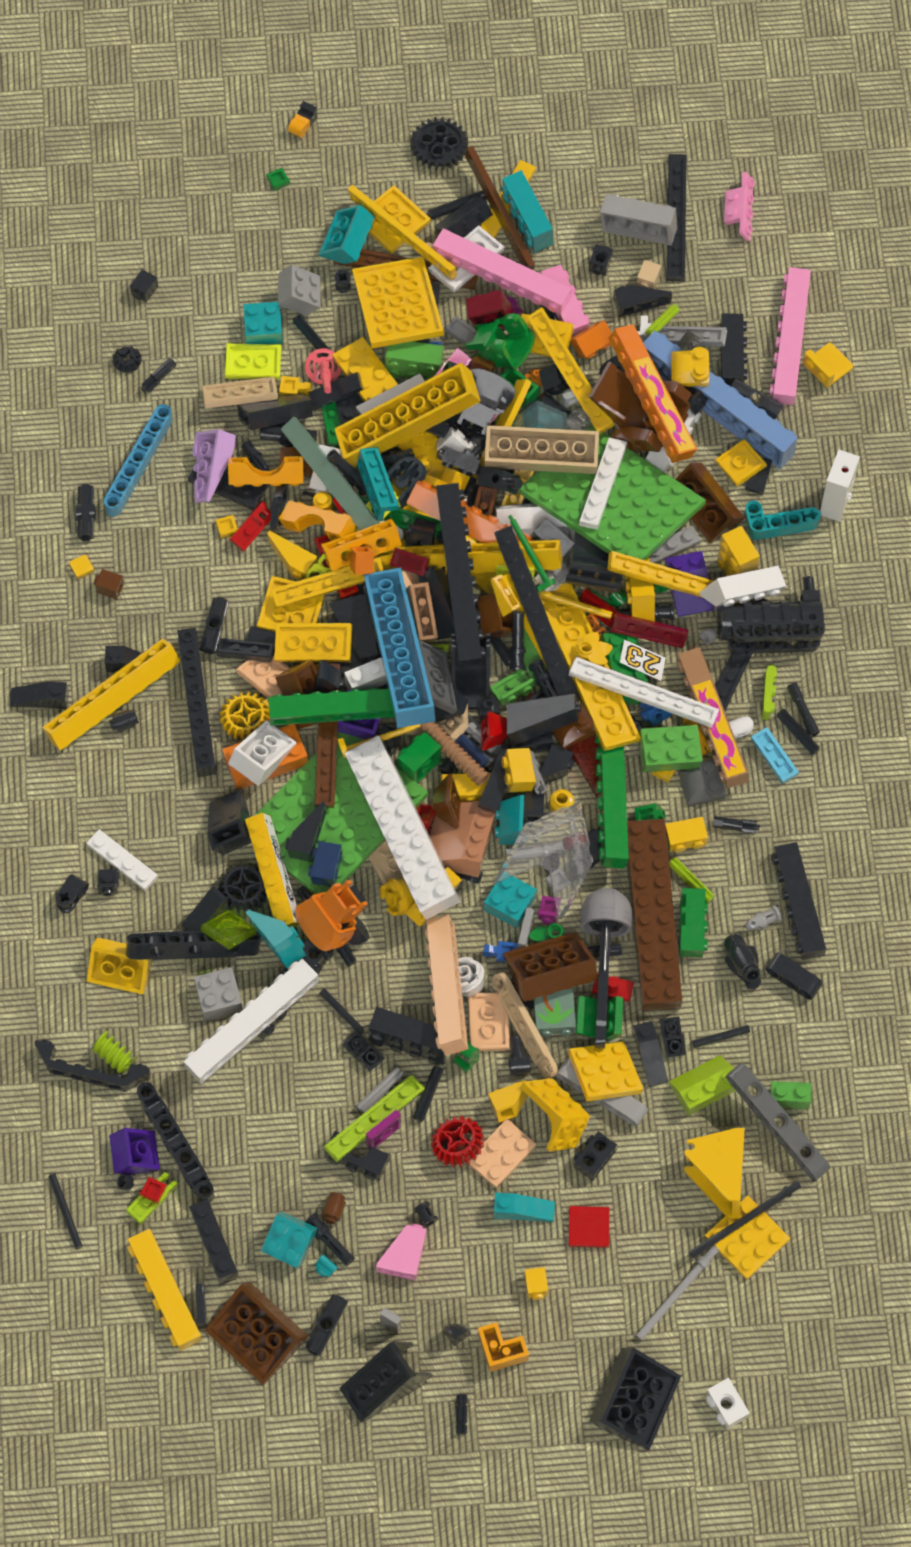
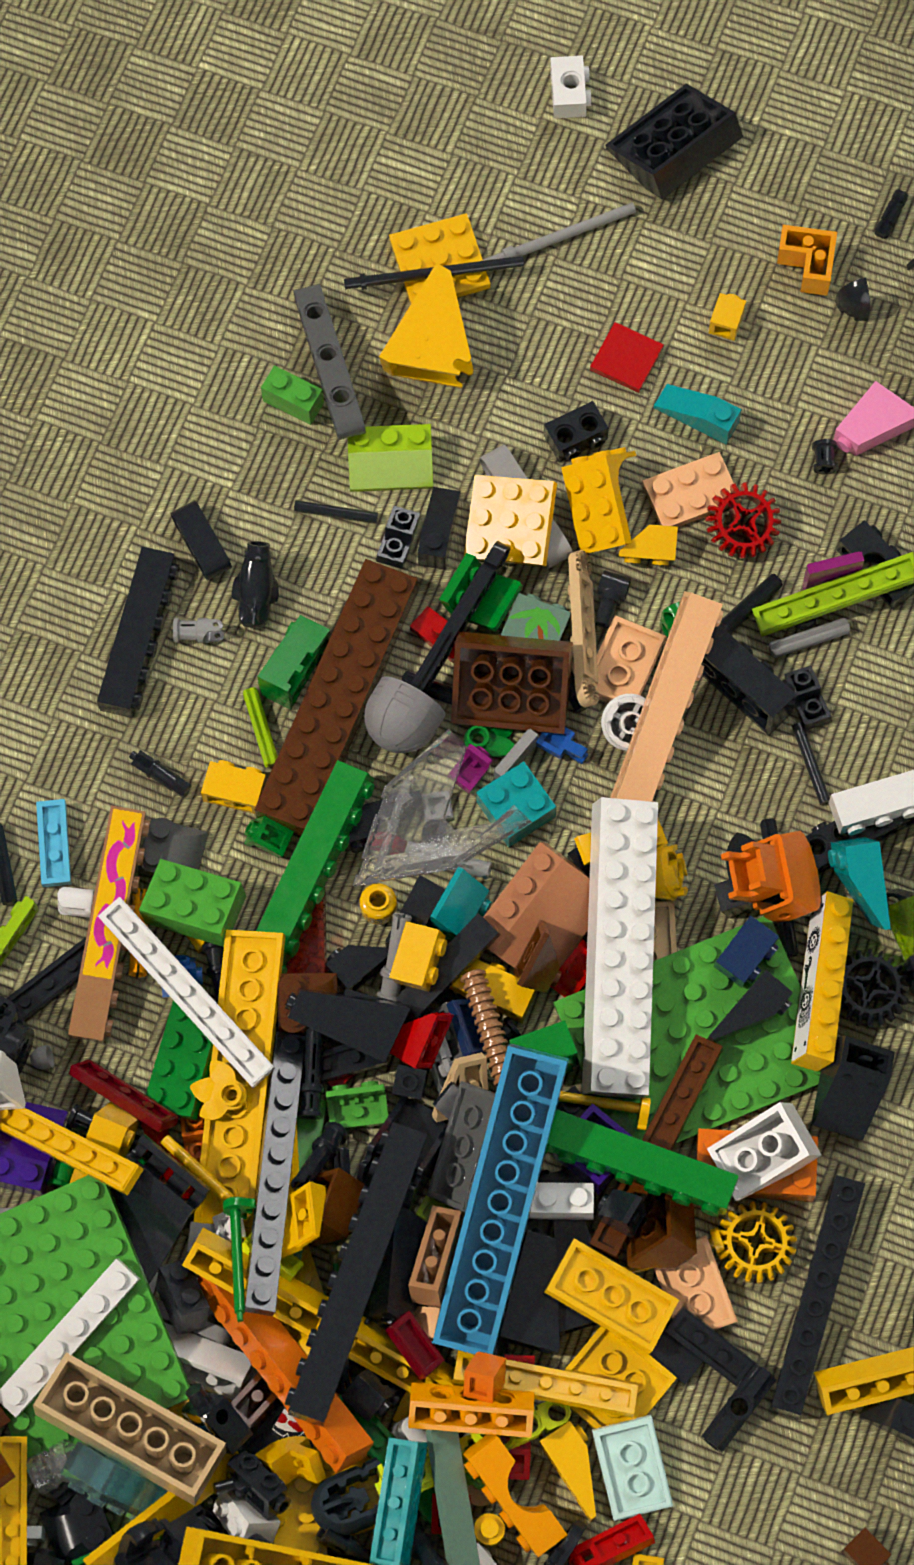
camera: 150 degrees left, 5 degrees up
sticker [620,640,666,681] -> none
none -> light aqua tile [592,1415,673,1521]

